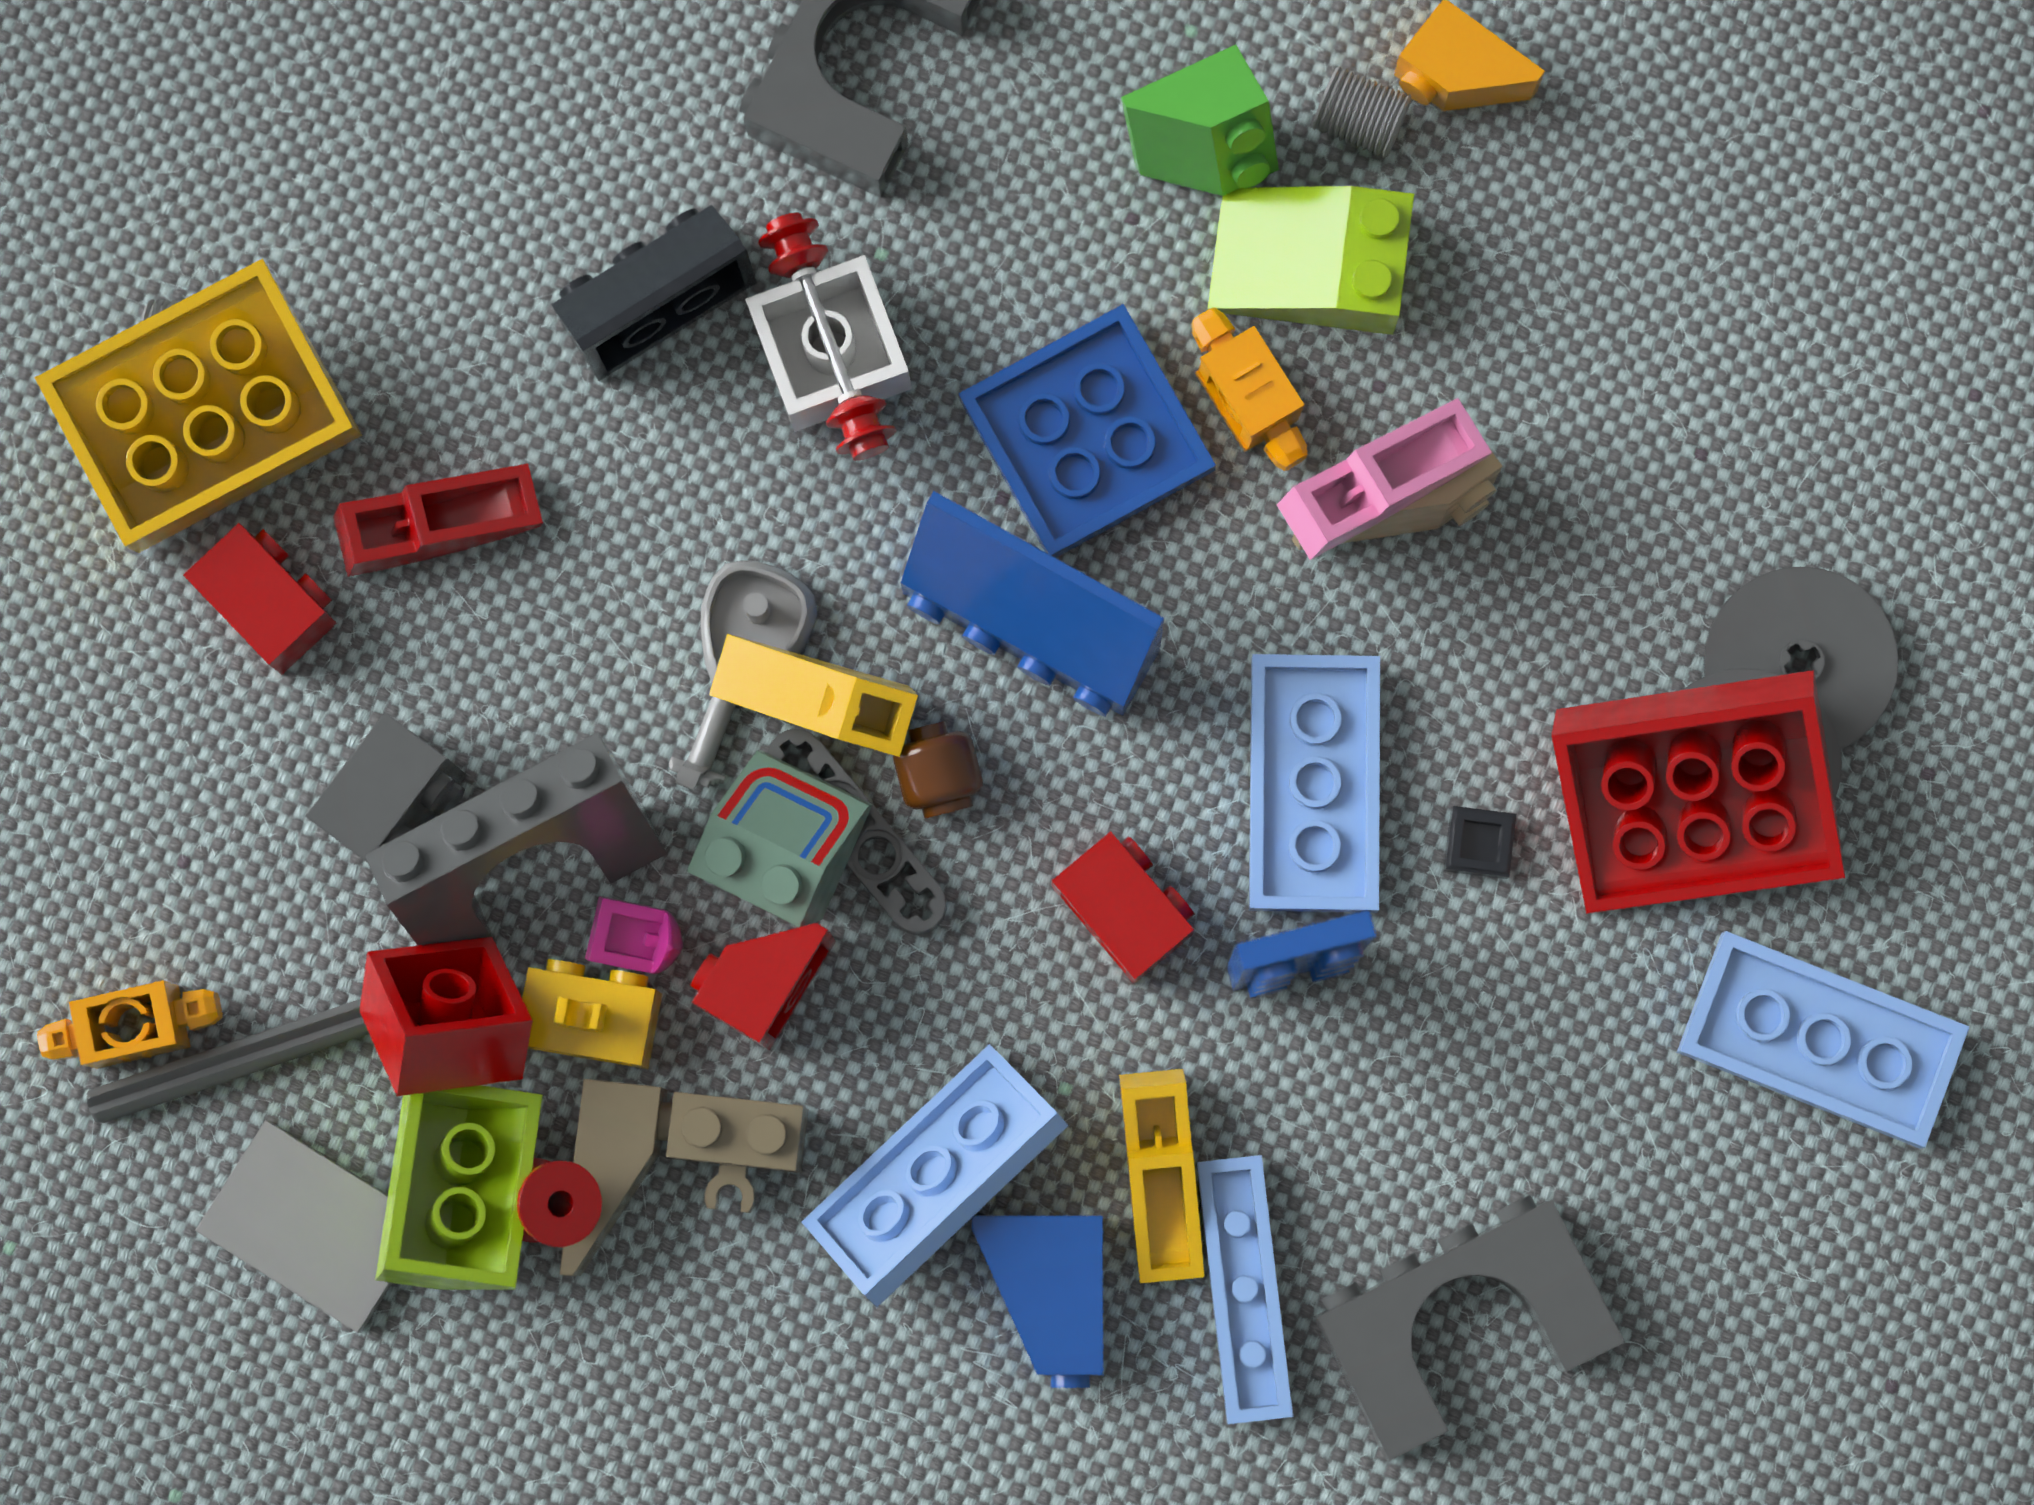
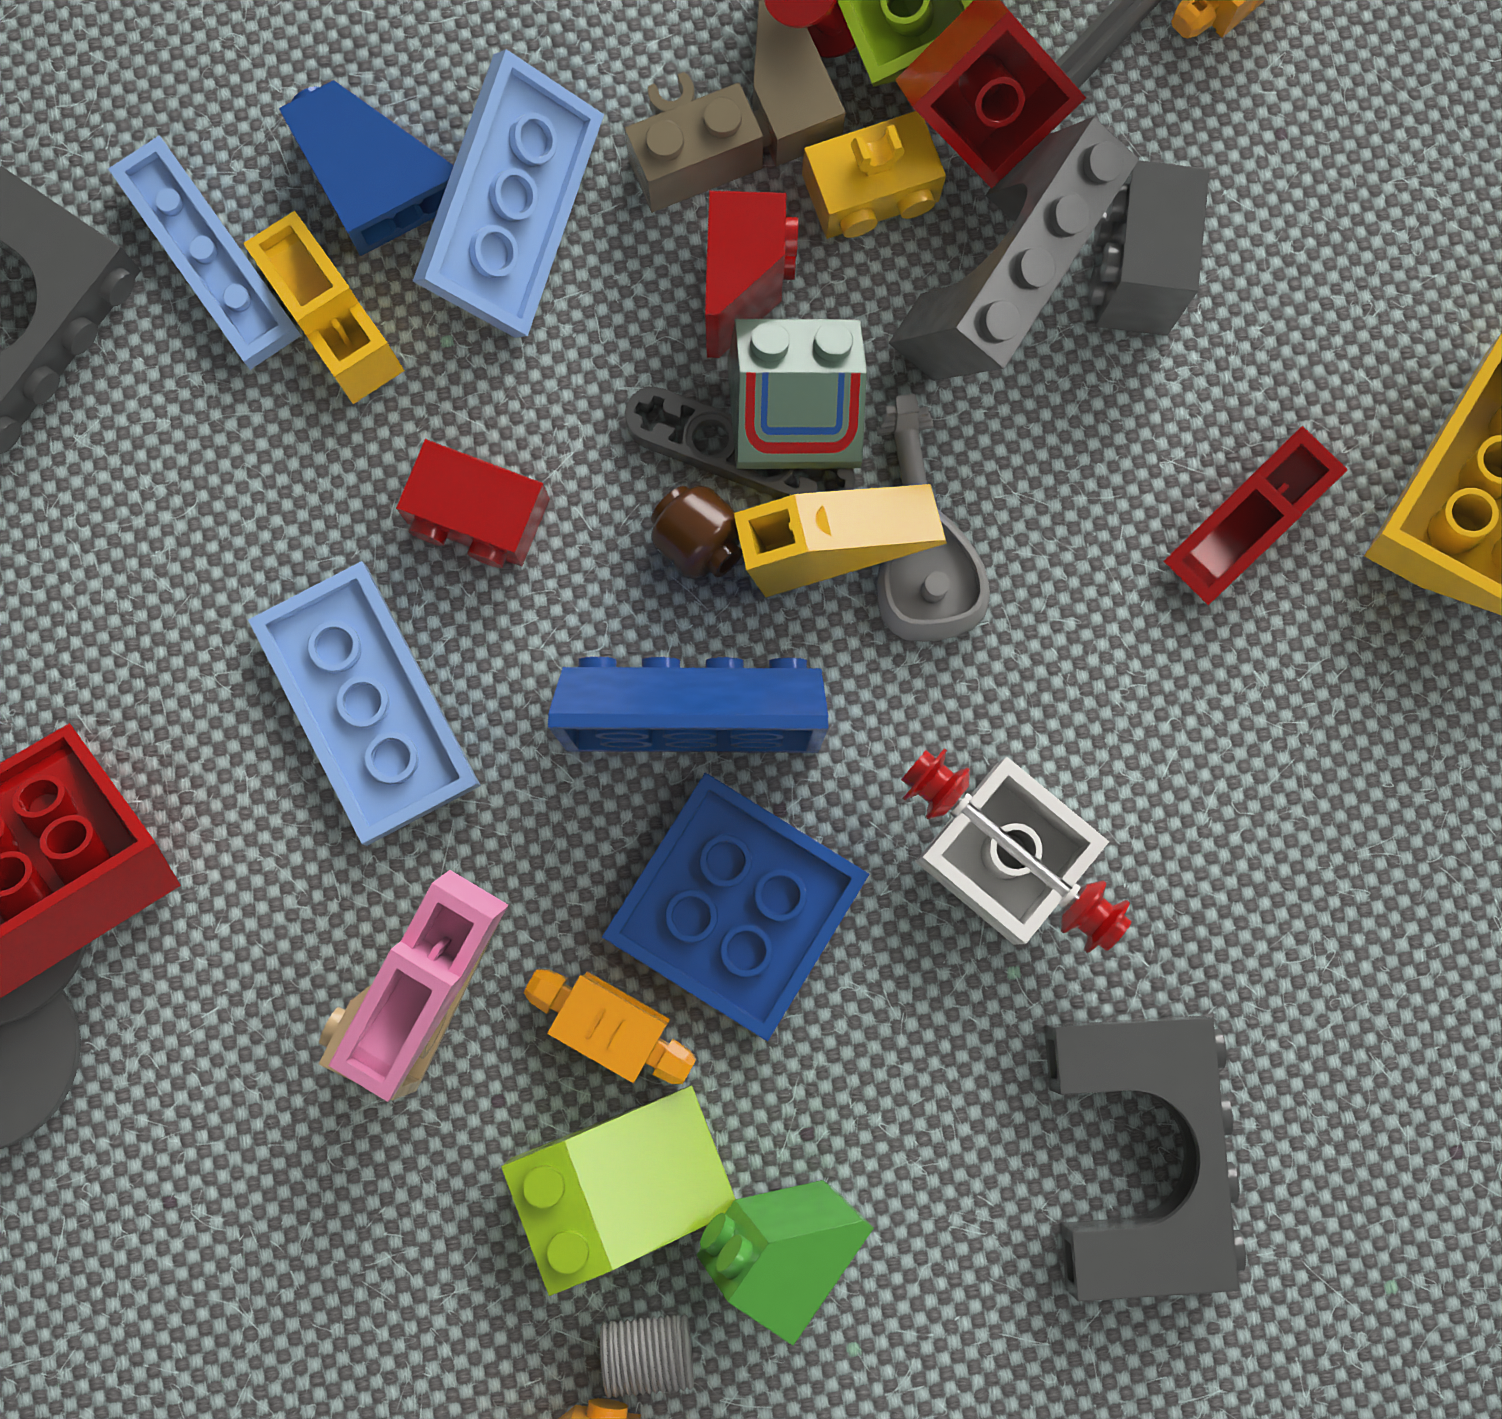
camera: 140 degrees right, 0 degrees up
red brick [183,523,337,675] -> none
black slope [551,205,757,381] -> none
dark pink plate [585,896,683,974] -> none
blue plate [1226,910,1376,998] -> none
black tile [1444,806,1517,879] -> none

